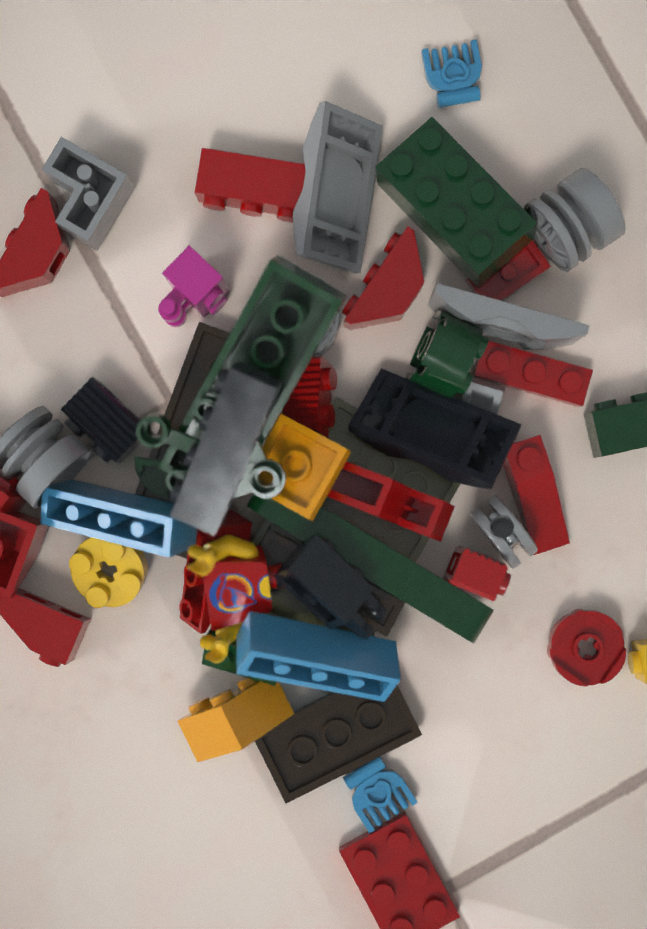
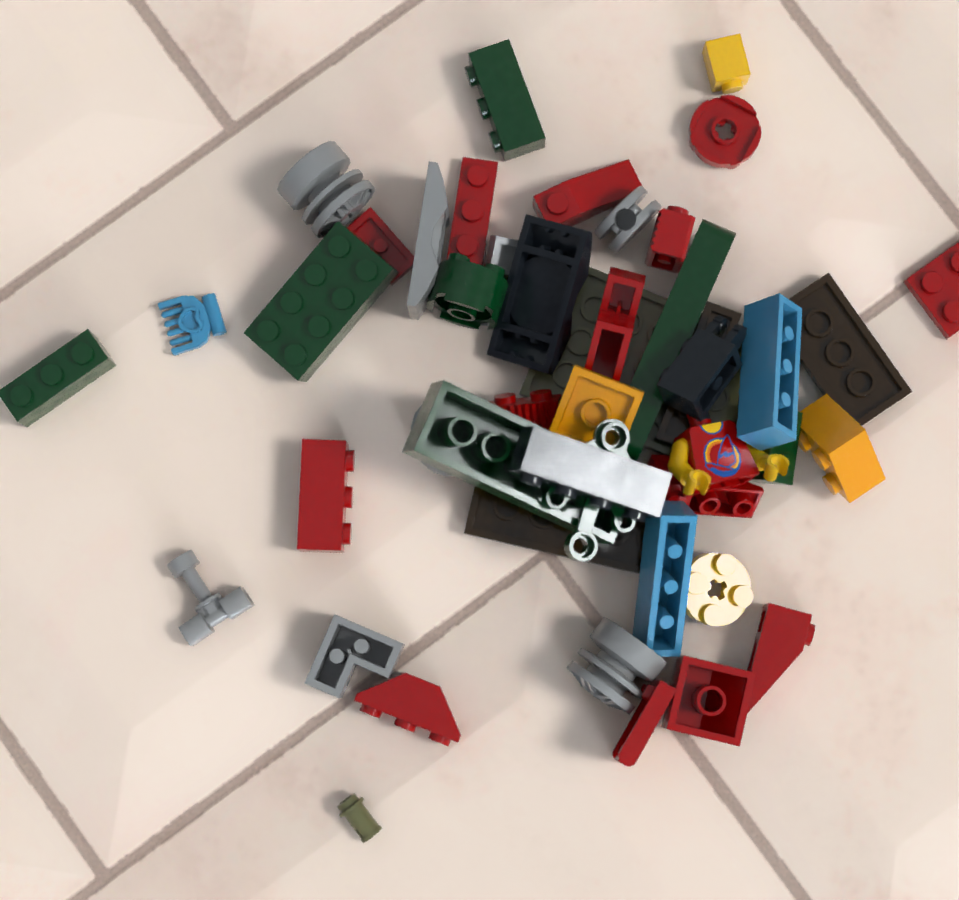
camera: 100 degrees left, 5 degrees down
black brick [61,377,141,463] -> none
dark green tile [134,457,171,499] -> none
dark pink brick [158,245,230,327] -> none
light grey slope [293,101,383,274] -> none
red slope [342,226,424,330] -> none
dark azure piece [343,756,418,833] -> none
none -> light grey bar [167,550,255,646]

